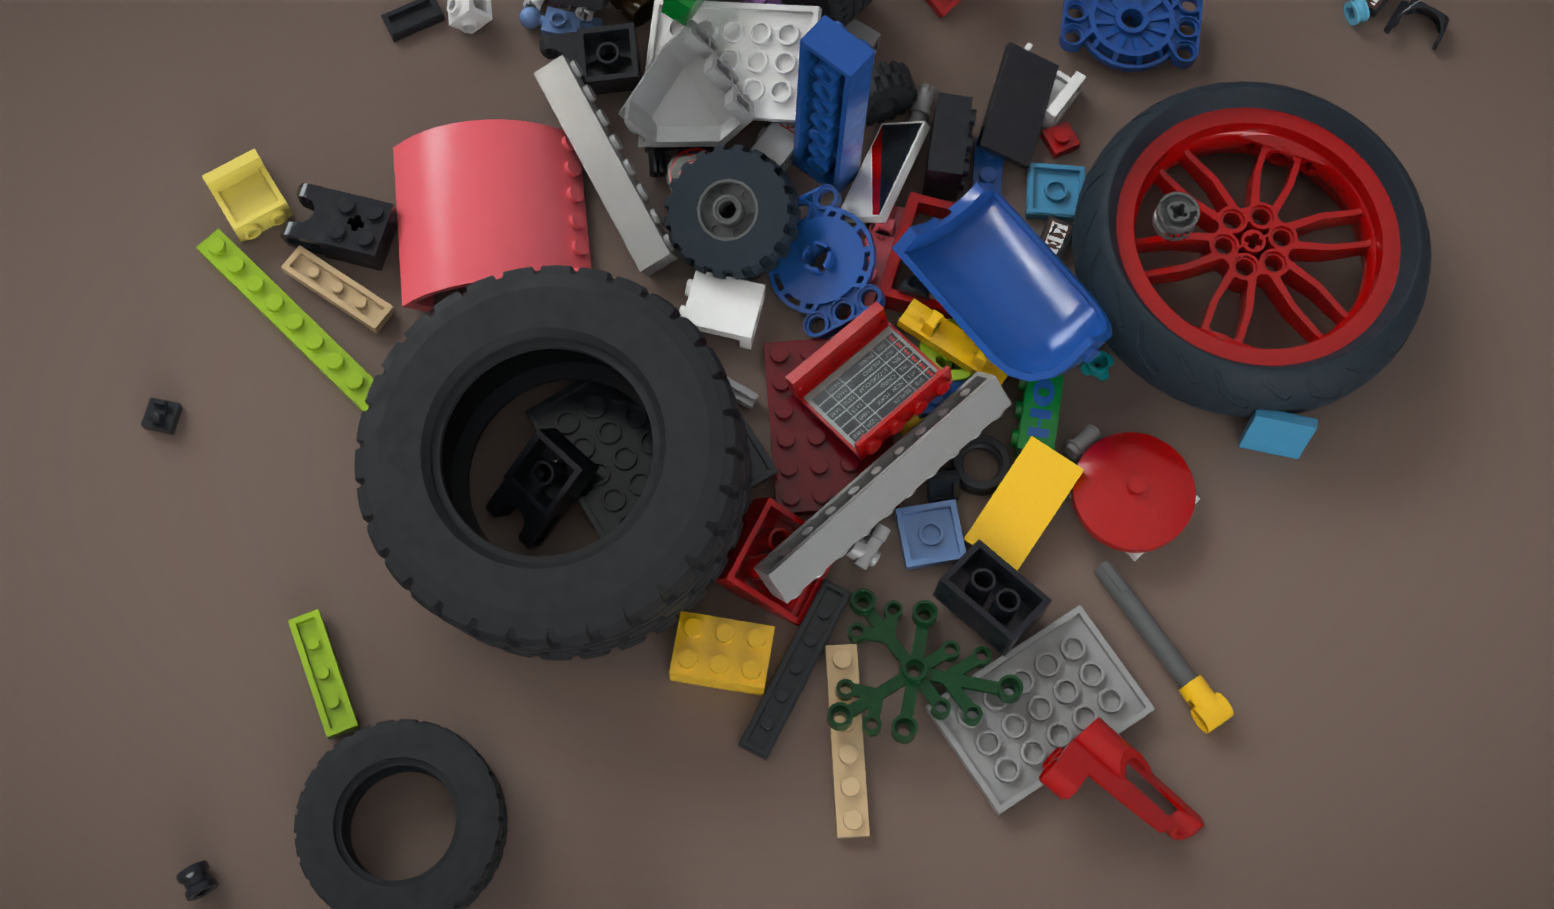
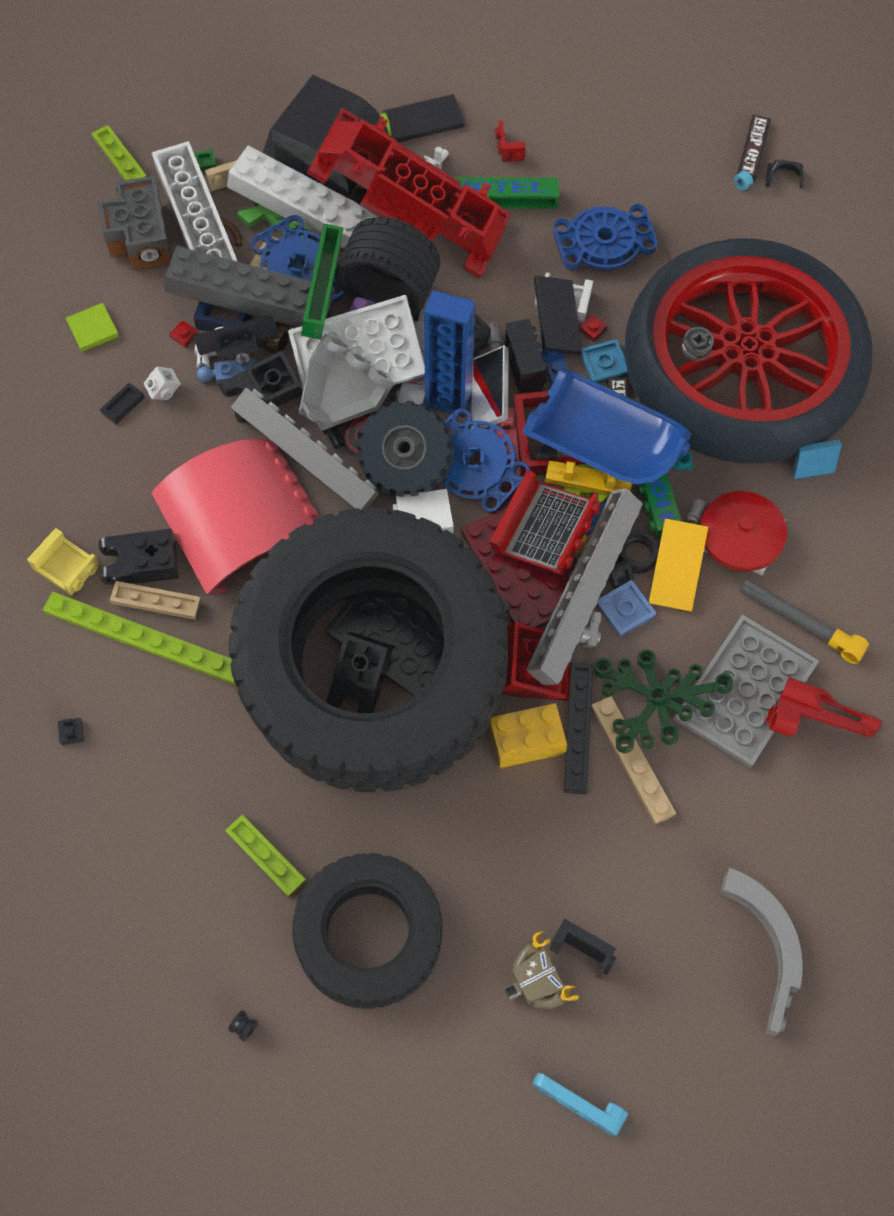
camera: 20 degrees left, 5 degrees down
black brick [933,540,1052,657] -> none

